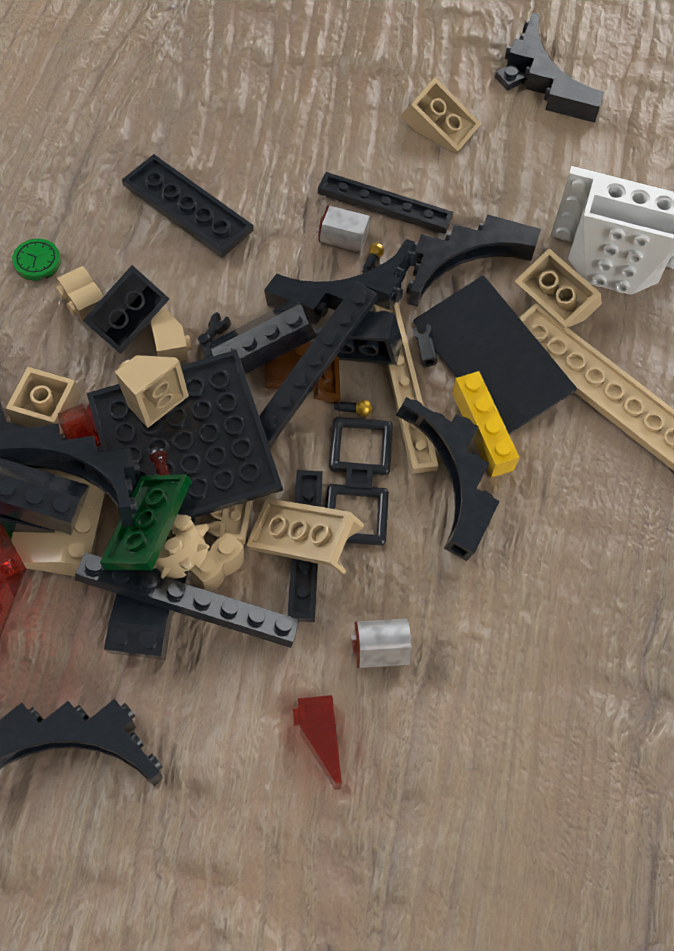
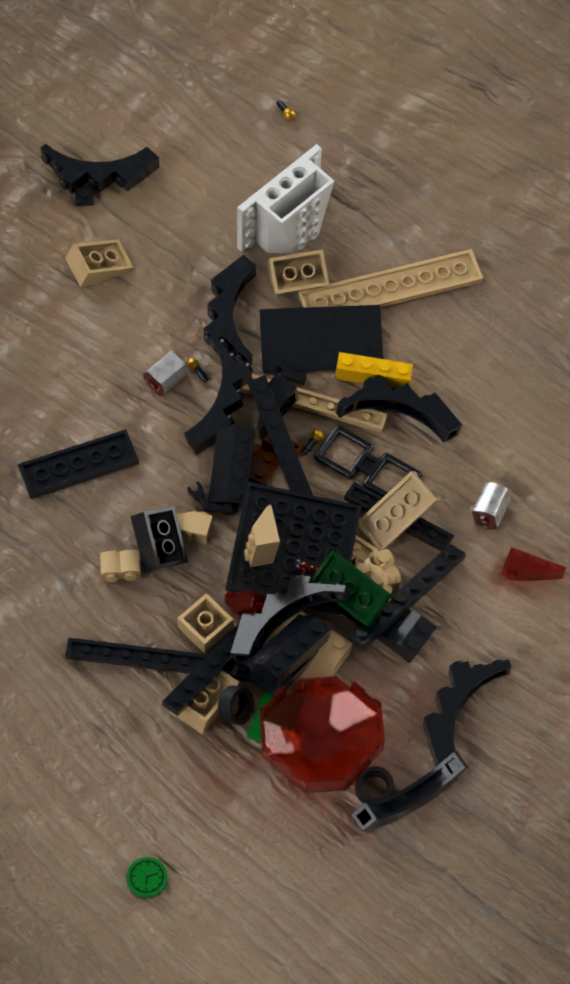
camera: 60 degrees left, 0 degrees up
green tile [12,238,61,281] -> none
black plate [317,172,454,234] -> none

